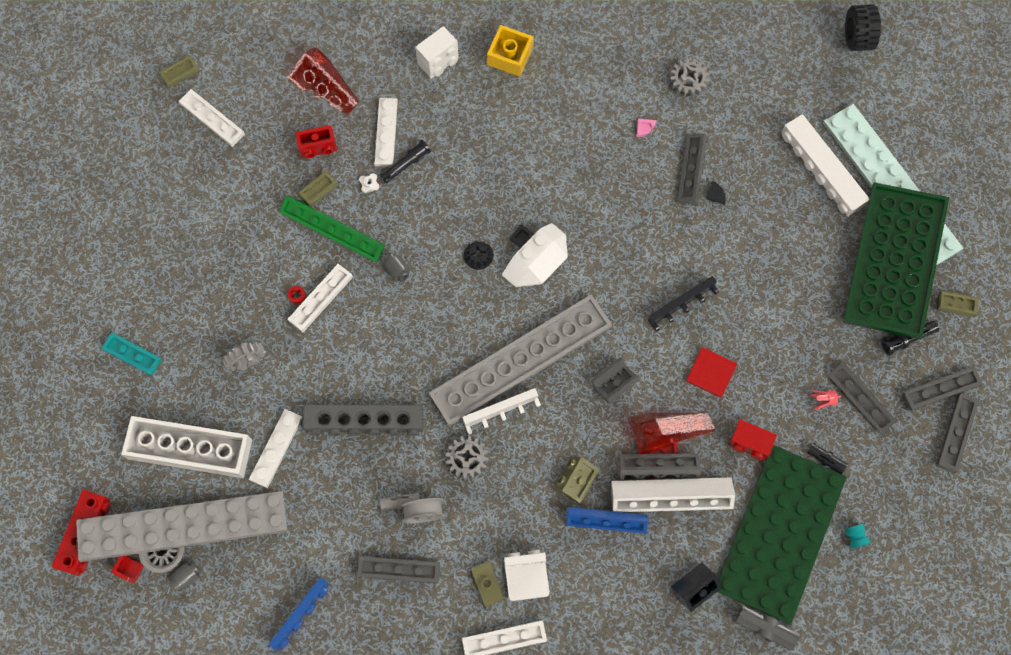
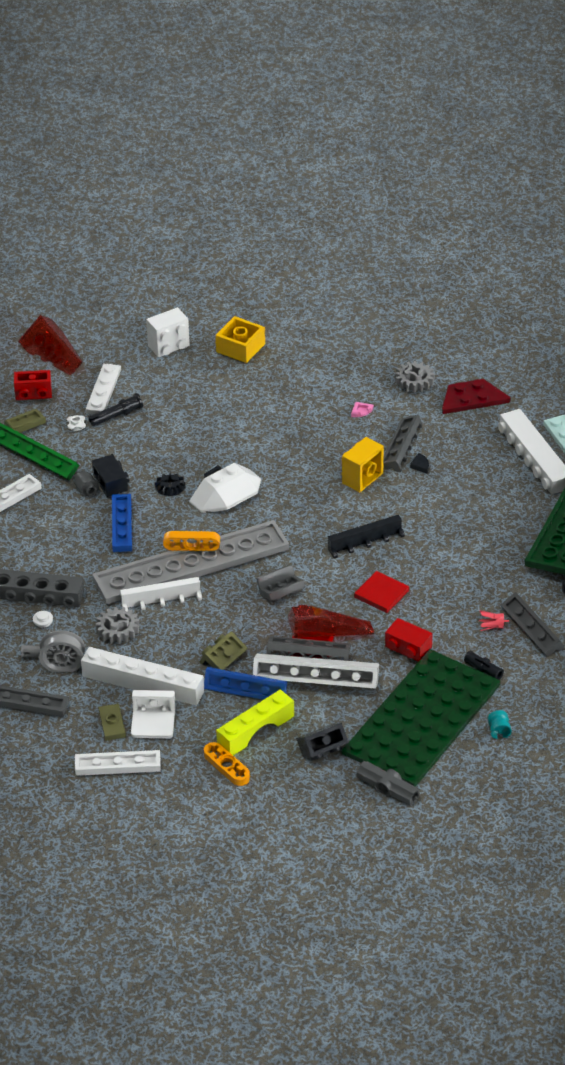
camera: 10 degrees right, 30 degrees down
none -> white plate [33,611,53,628]
none -> white brick [81,647,204,706]
none -> black brick [92,454,130,497]
none -> blue plate [112,494,132,552]
none -> light orange beam [163,531,220,551]
none -> light orange beam [204,742,250,786]
none -> neon yellow arch [216,690,294,755]
none -> yellow brick [341,437,384,493]
none -> dark red wing [442,379,511,414]

